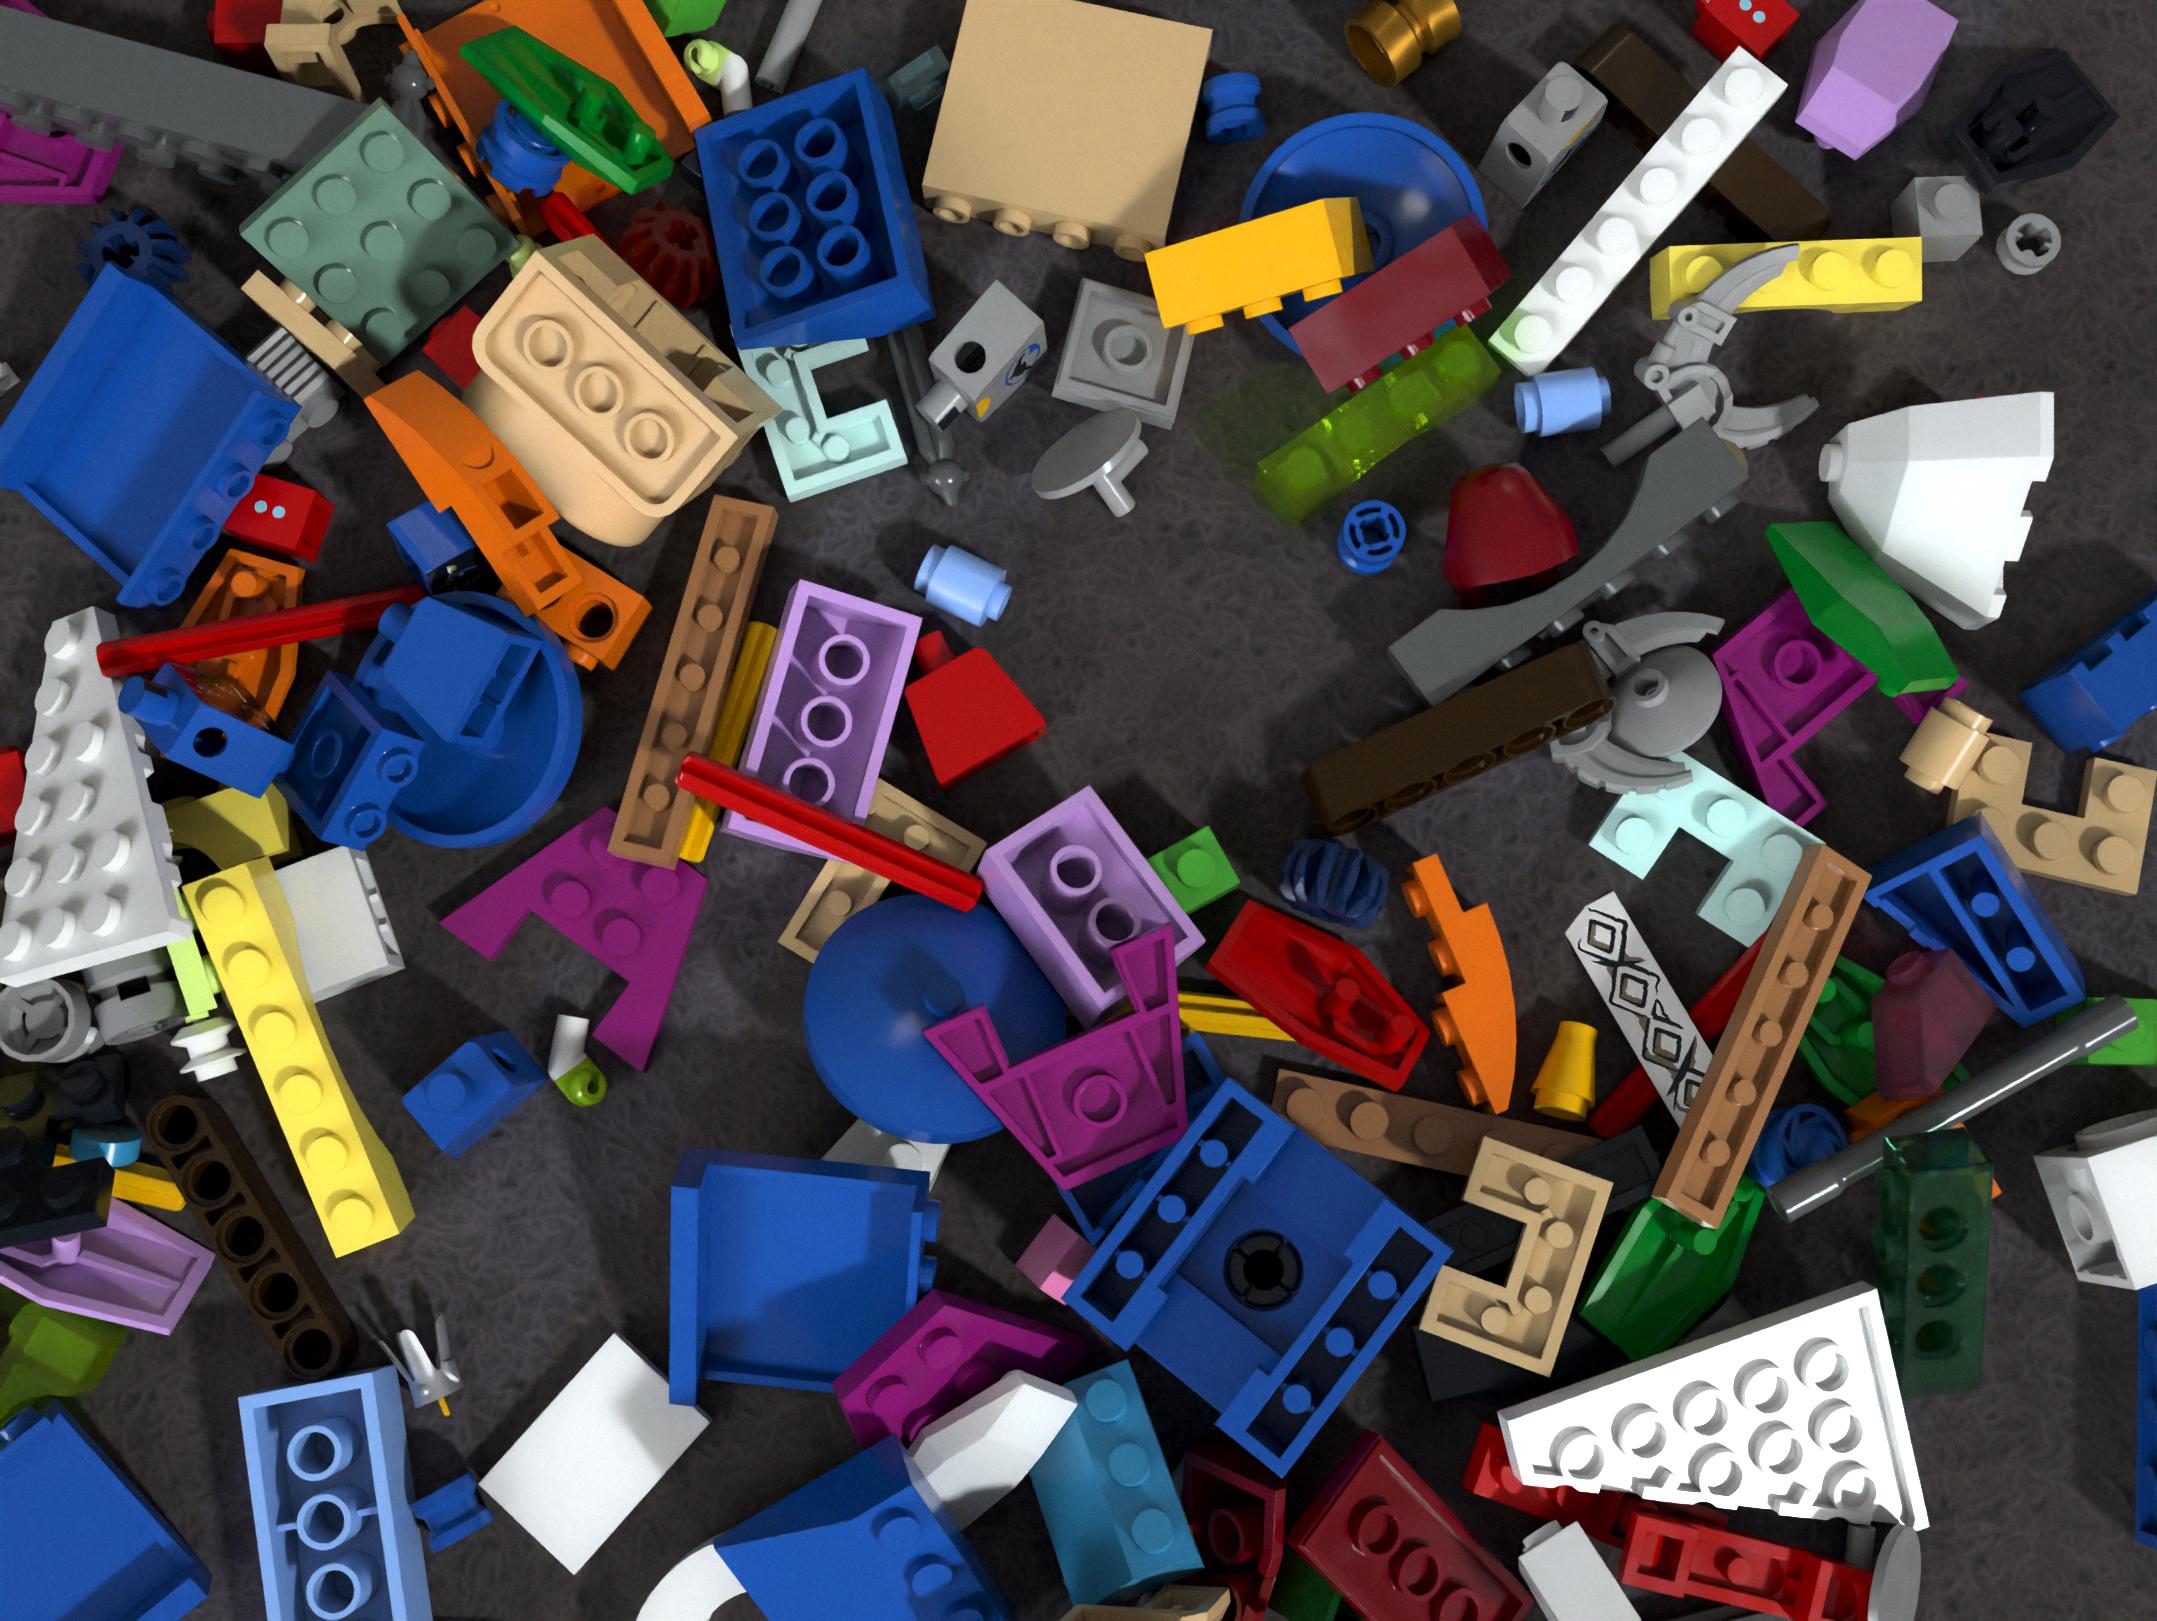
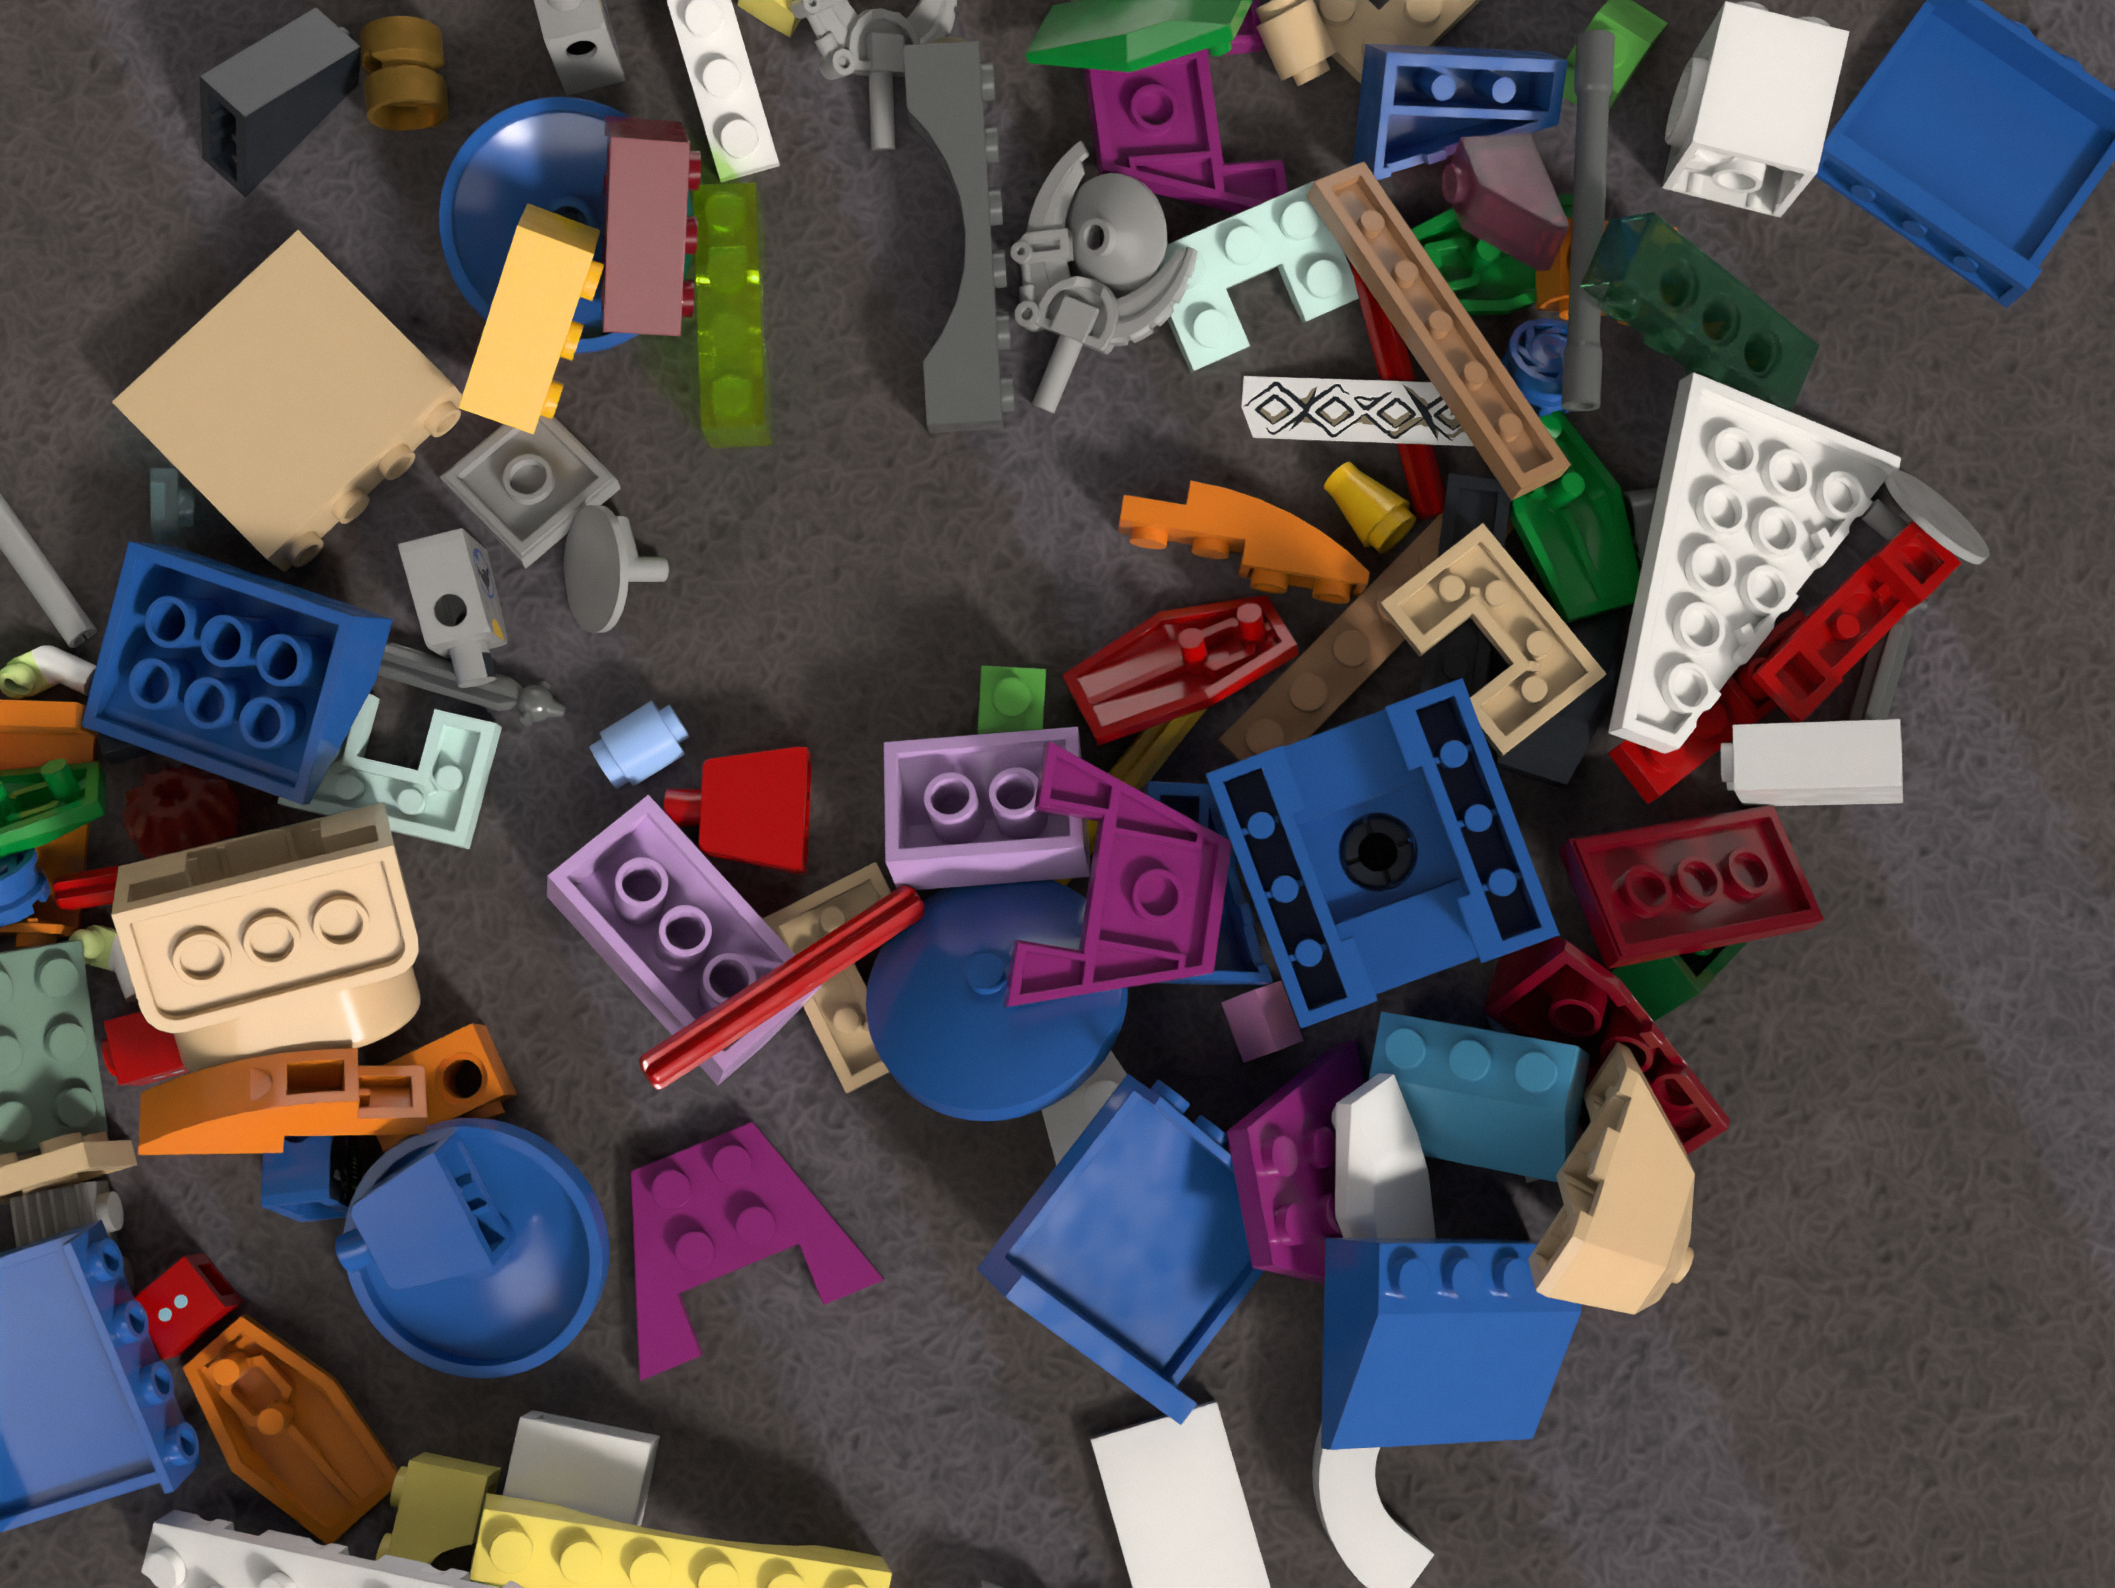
camera: 60 degrees left, 0 degrees up
red axle [96,585,427,678] -> none
blue torso [118,661,296,799] -> none
blue plate [272,669,426,851] -> none
blue torso [400,1030,550,1160] -> none
arm [547,1014,608,1107] -> none
medium nougat plate [607,494,779,870] -> none
yellow axle [679,621,778,863] -> none
blue wheel [1200,72,1267,145] -> none
dark blue gear [1277,838,1390,928] -> none
dark brown beam [1301,643,1617,837] -> none
blue wheel [1336,500,1406,575] -> none
dark red piece [1442,461,1578,610] -> none
light blue brick [1514,366,1611,437] -> none

